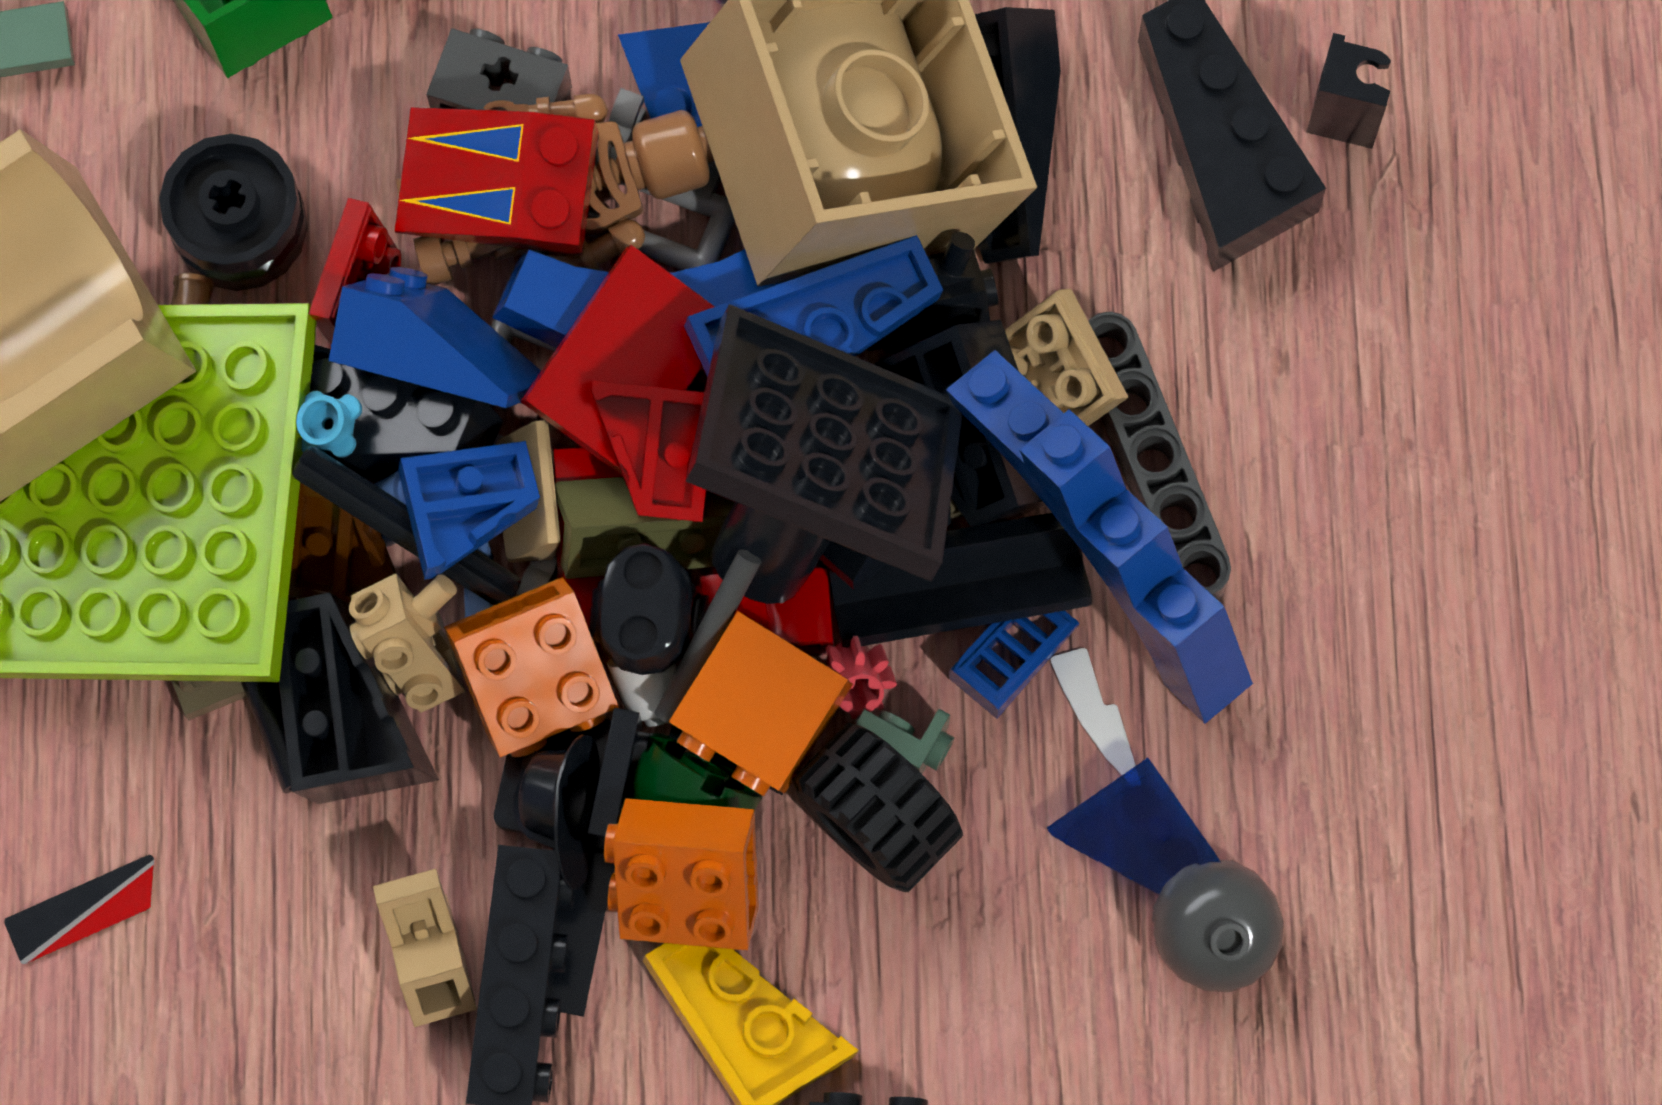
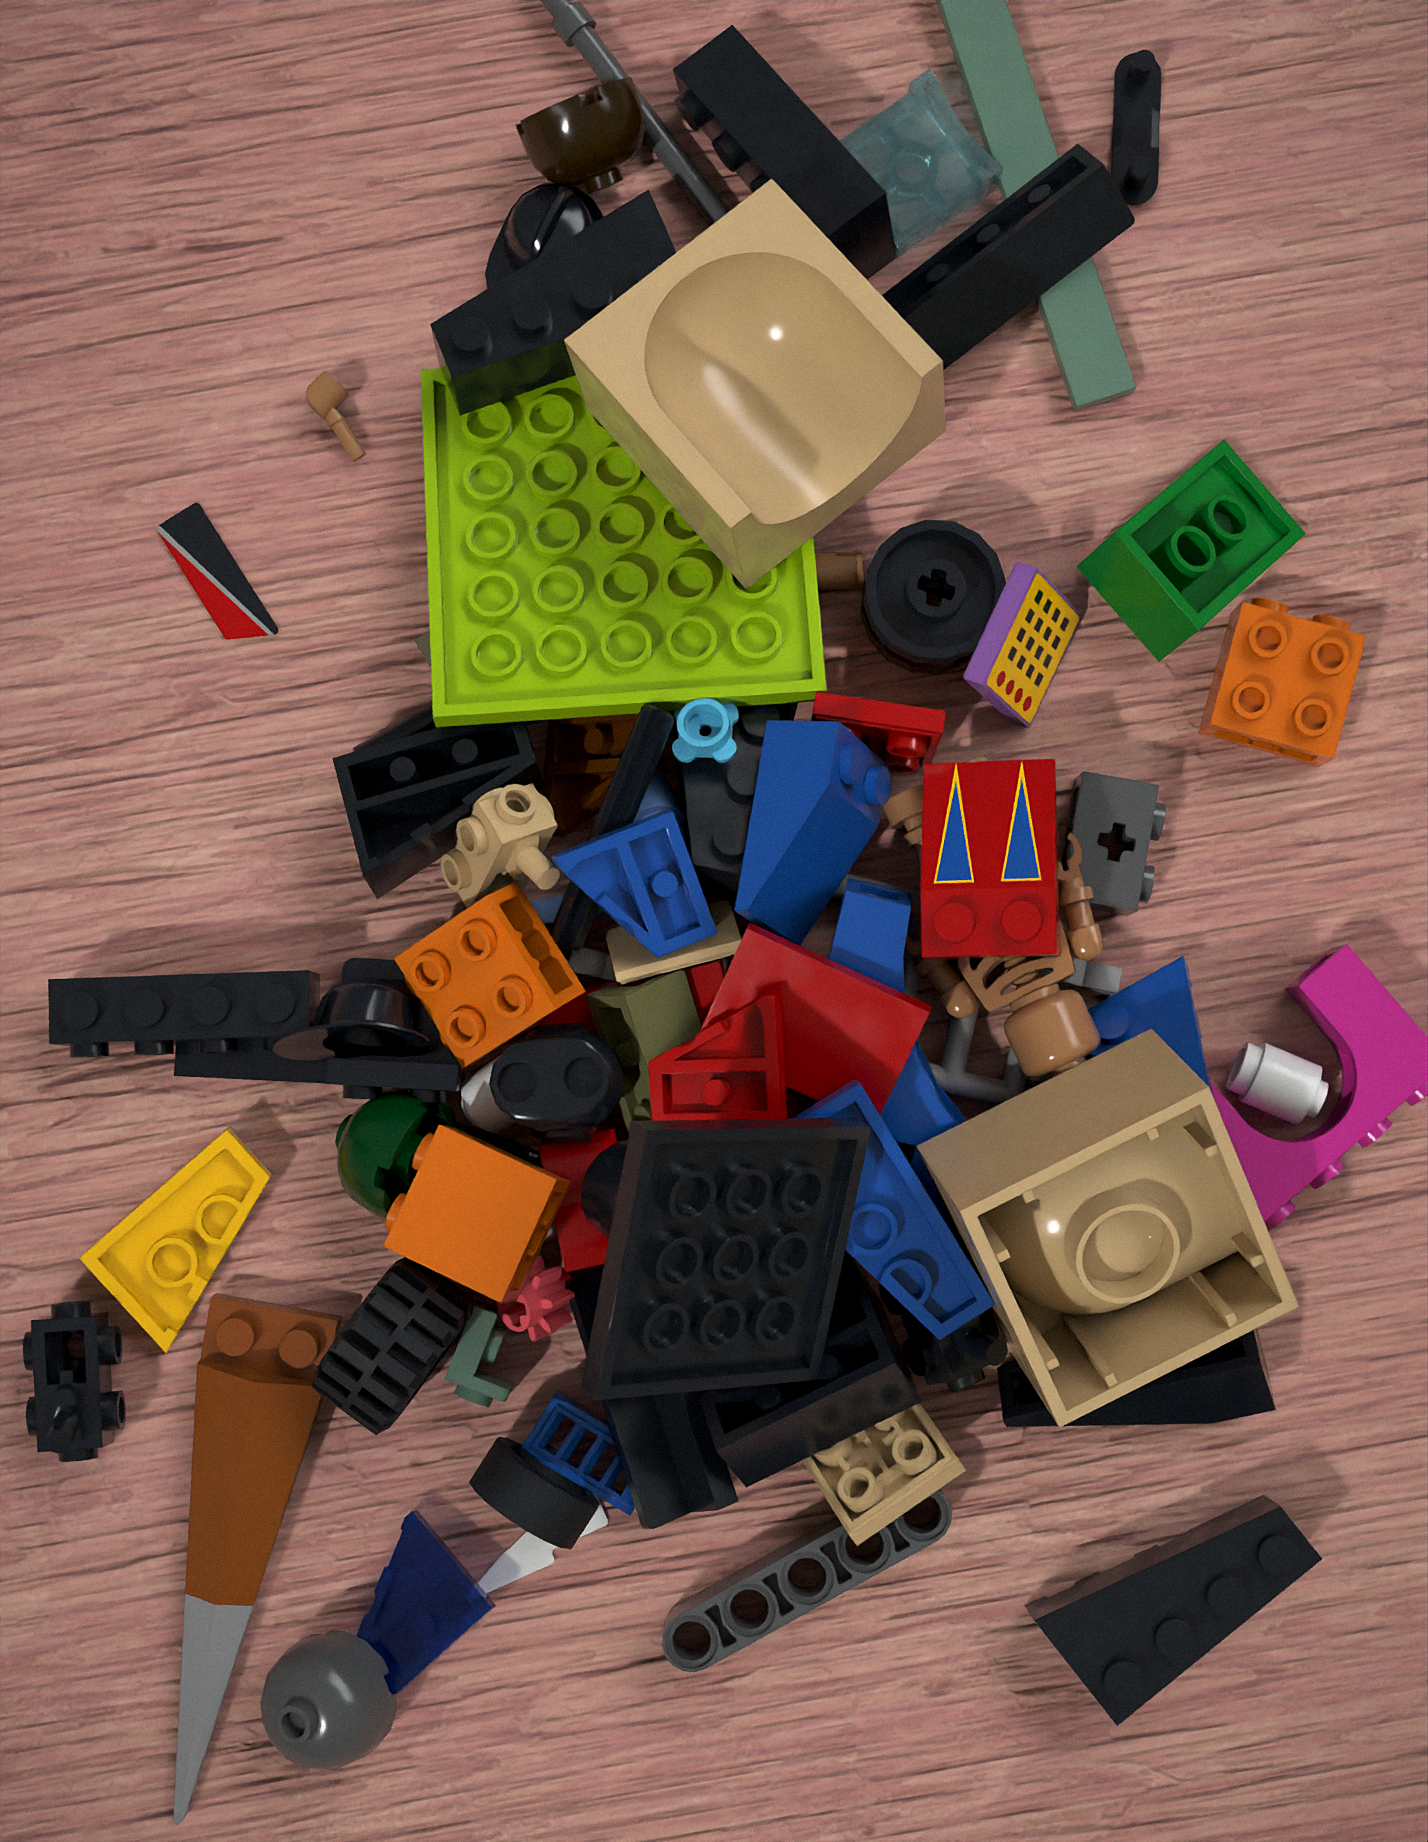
camera: 80 degrees right, 10 degrees up
tan brick [373,868,477,1027] -> none
orange brick [604,798,759,950] -> none
dark grey bar [654,549,762,724] -> none
blue arch [946,350,1253,724] -> none
black hinge [1306,33,1391,149] -> none
none -> dark orange plate [173,1293,342,1825]
none -> black tyre [469,1437,599,1549]
none -> tile [963,562,1082,728]

